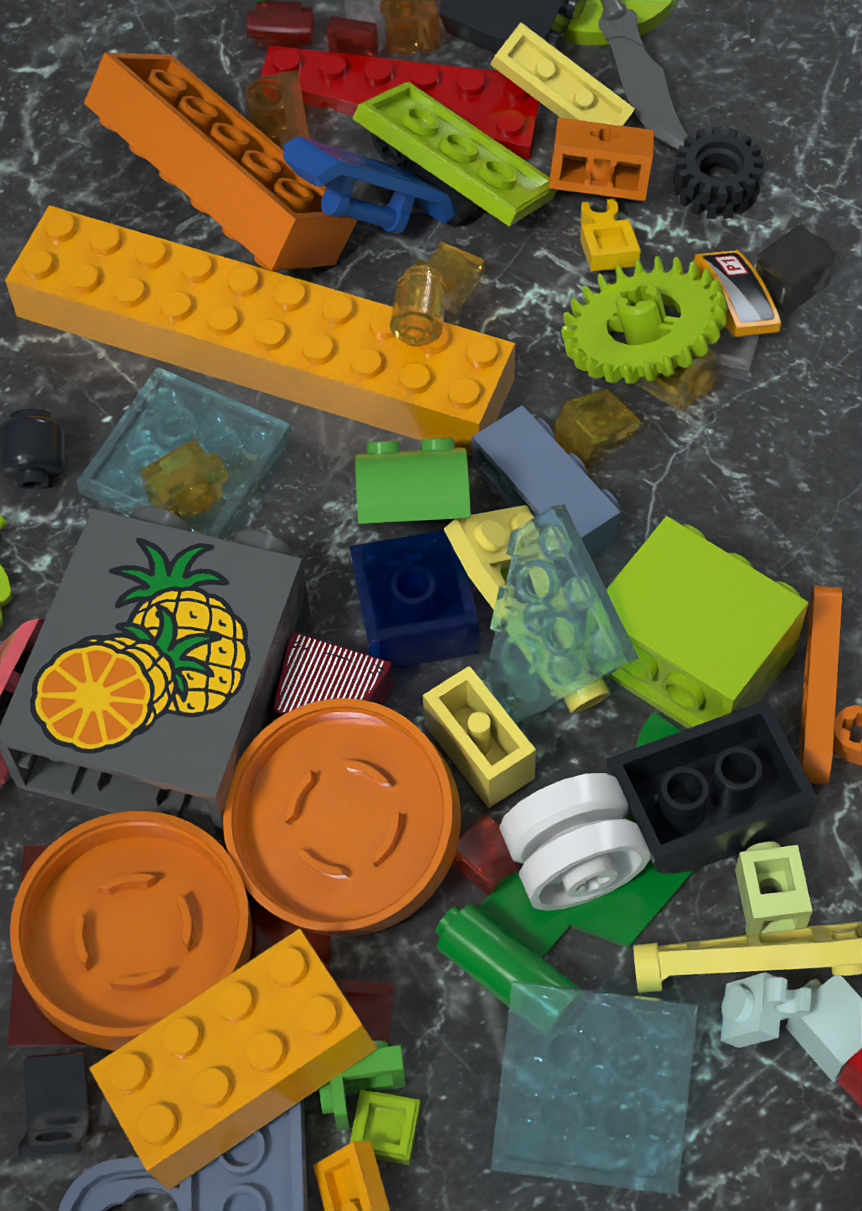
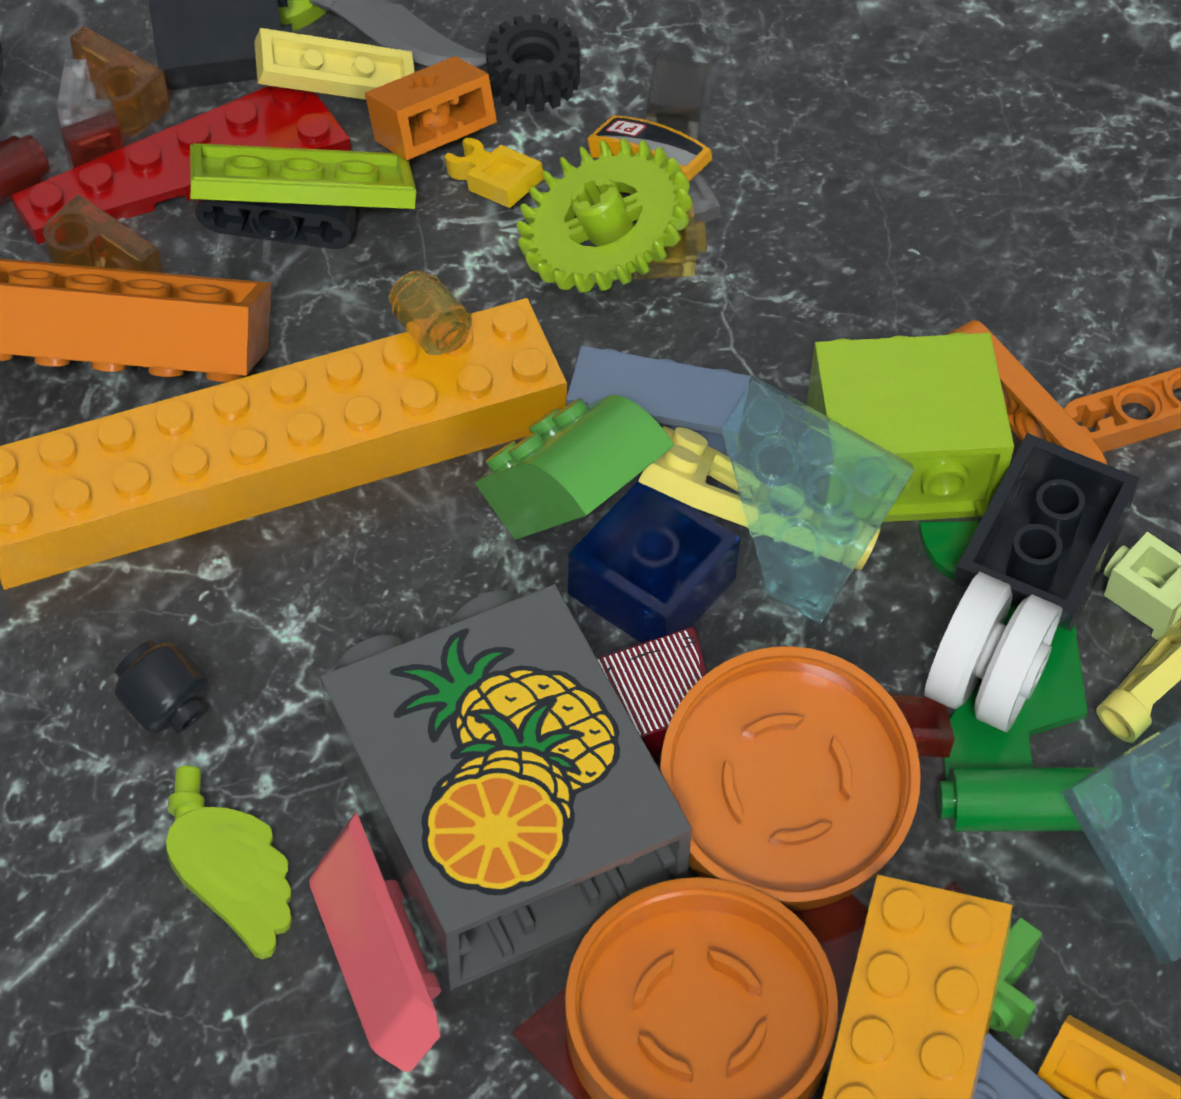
camera: 45 degrees left, 5 degrees down
clear light blue plate [76,367,292,540] -> none
clear yellow brick [139,438,229,520] -> none
blue piece [283,137,455,234] -> none
lime tile [350,1090,421,1165] -> none
clear yellow bracket [412,241,485,314] -> none
light yellow brick [423,666,536,808] -> none
clear yellow bracket [552,388,641,469] -> none

